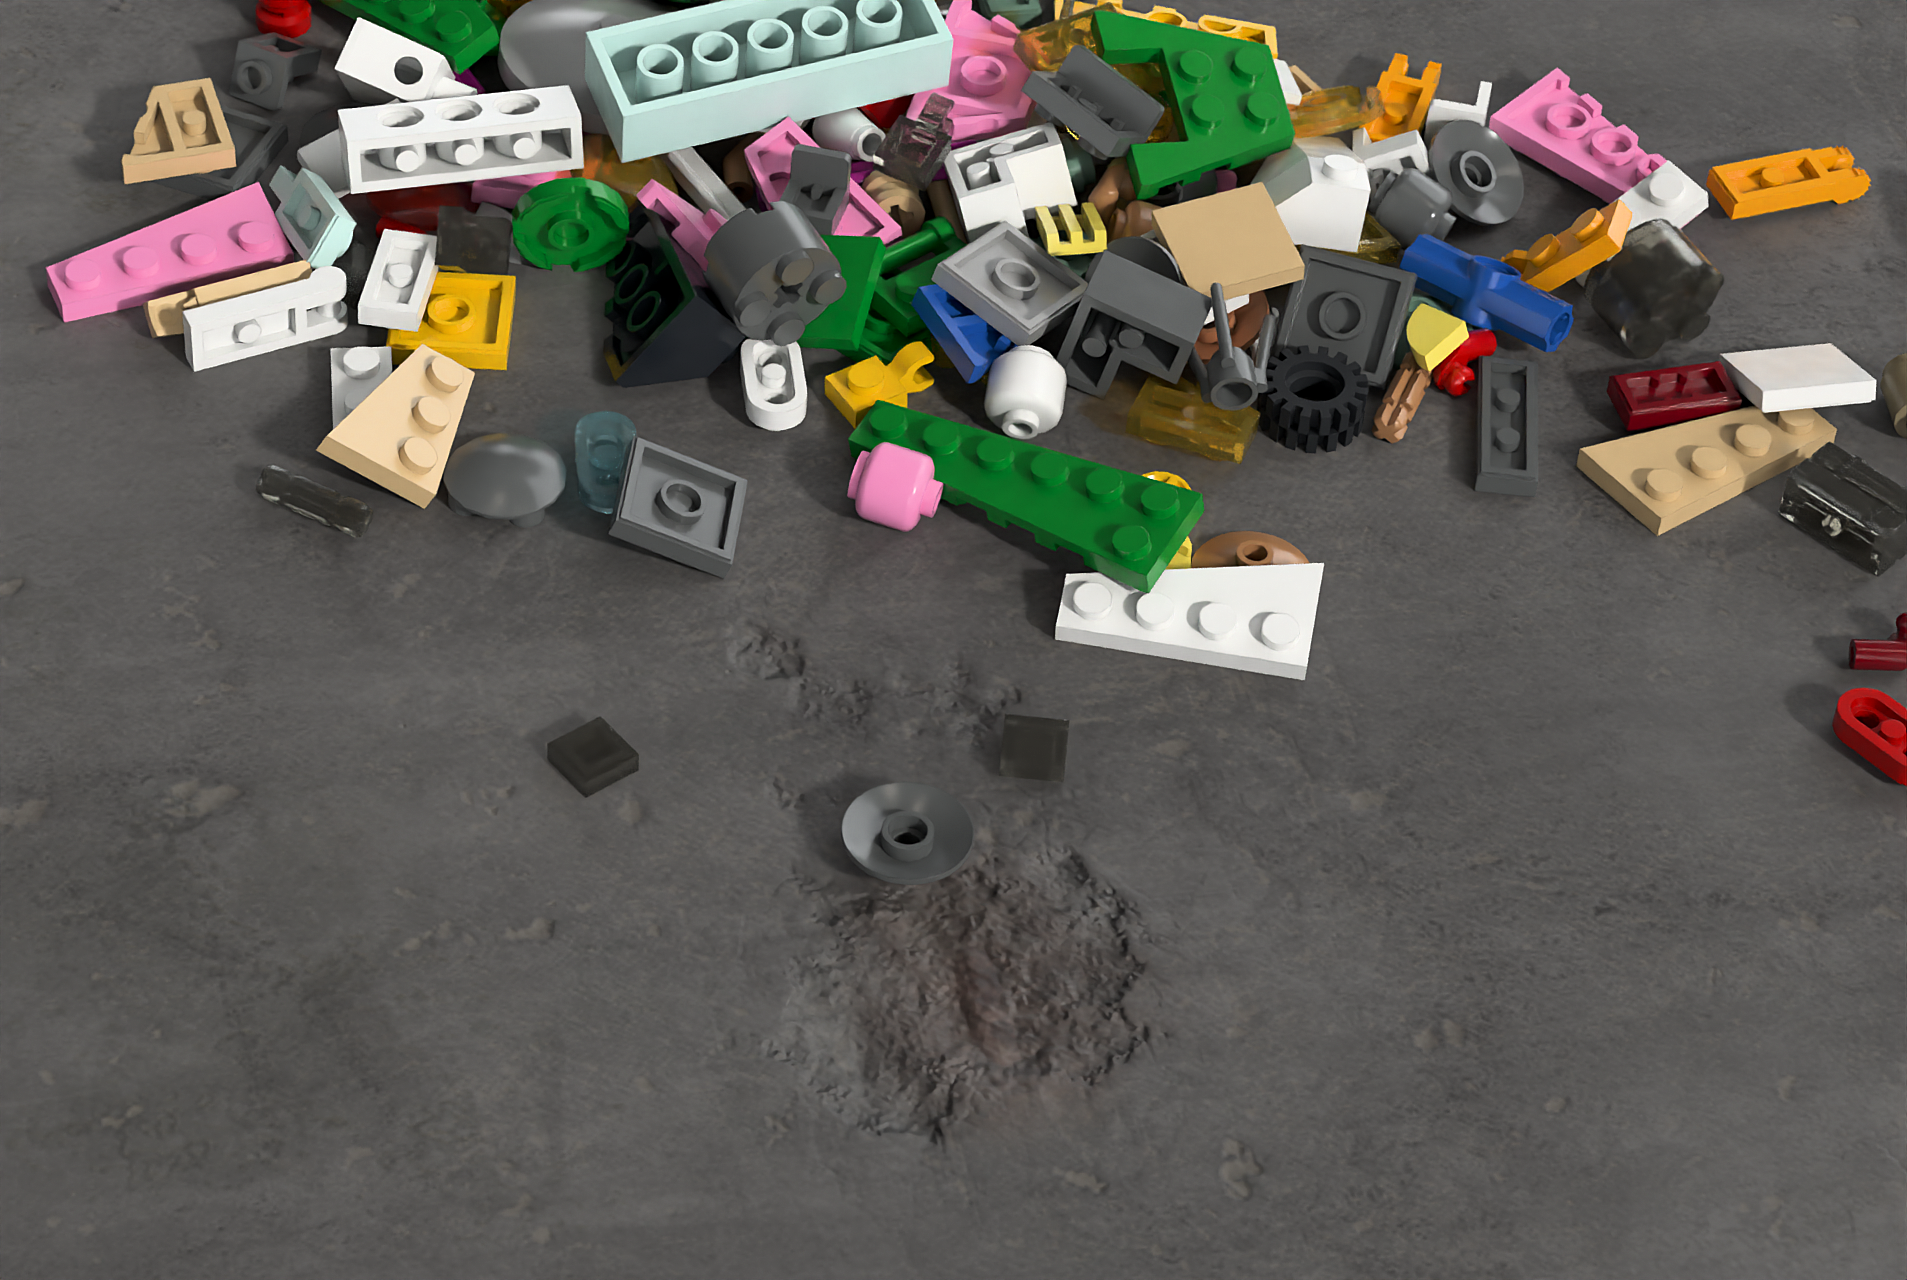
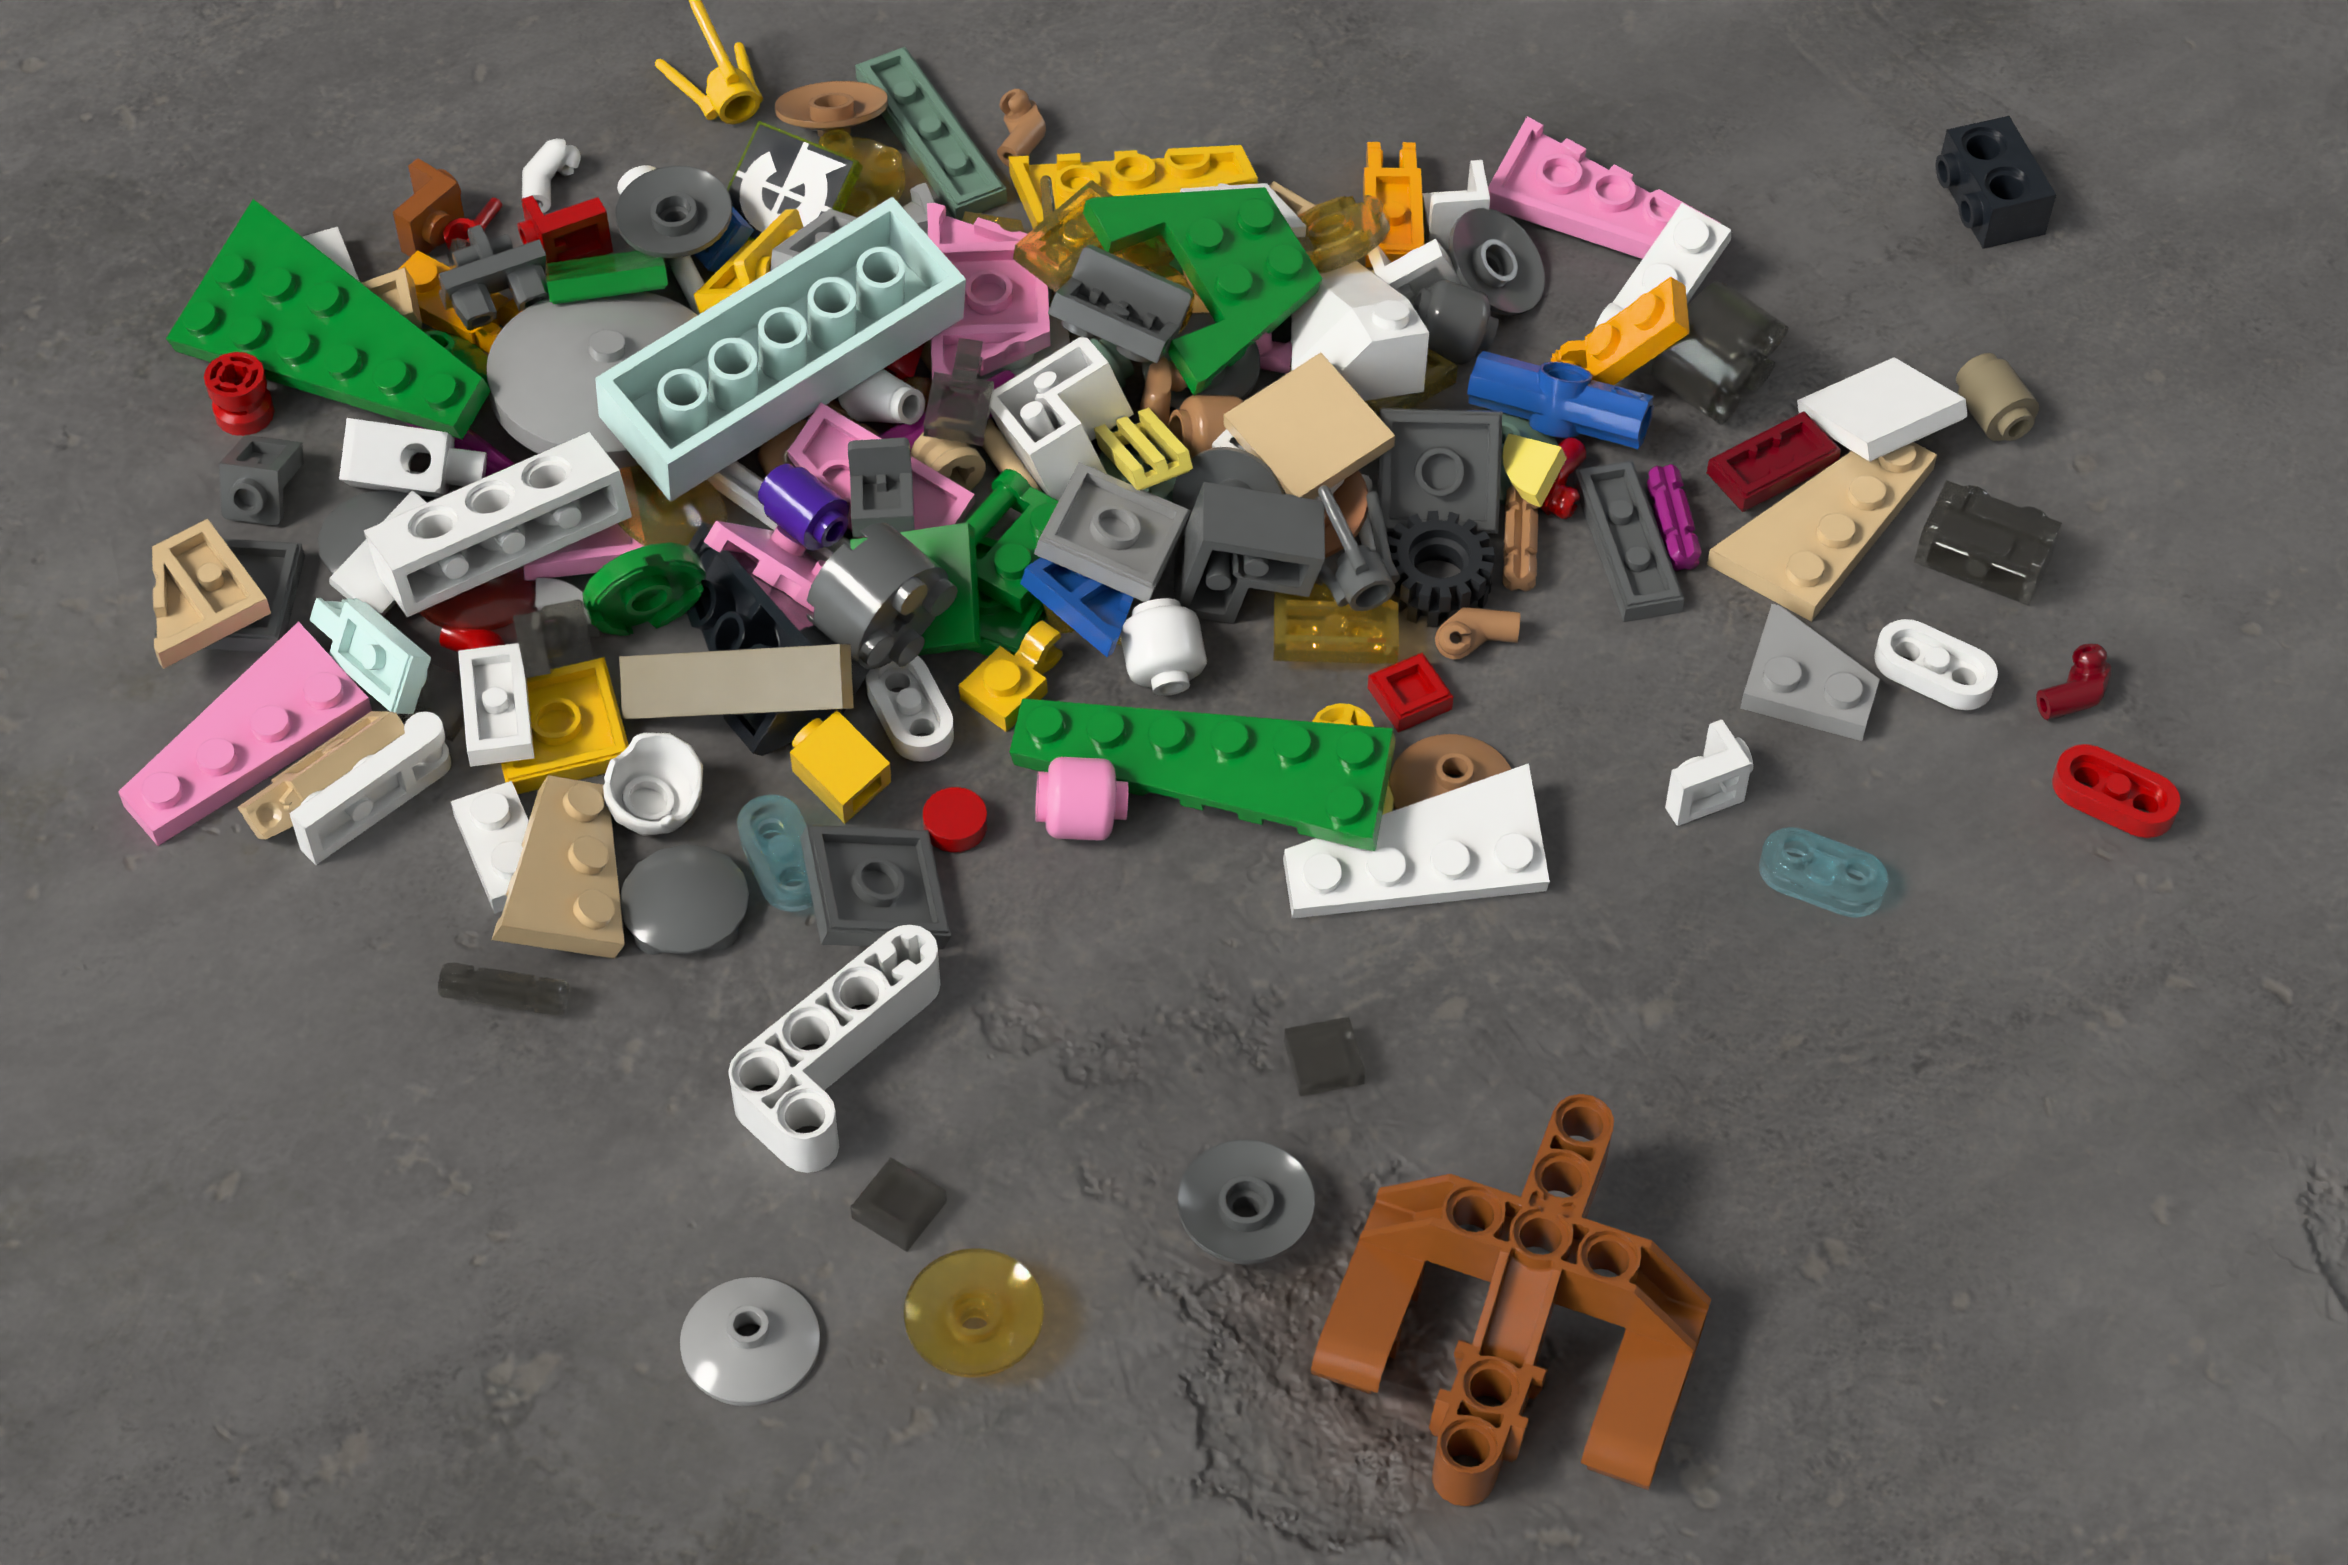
camera: 15 degrees left, 10 degrees up
light orange hinge [1706,146,1871,220] -> none
none -> white hair [603,733,703,836]
none -> tile [619,644,854,719]
none -> light grey dish [680,1277,820,1406]
none -> white beam [728,925,940,1173]
none -> dark purple brick [758,464,849,551]
none -> yellow brick [790,710,891,824]
none -> clear yellow dish [904,1248,1044,1377]
none -> red tile [923,787,987,852]
none -> dark orange piece [1311,1094,1711,1506]
none -> red tile [1367,652,1454,733]
none -> medium nougat arm [1435,607,1520,660]
none -> magenta axle [1647,464,1702,571]
none -> white bracket [1665,720,1753,826]
none -> light grey wing [1740,604,1880,741]
none -> clear light blue plate [1759,827,1888,917]
none -> white plate [1874,619,1998,710]

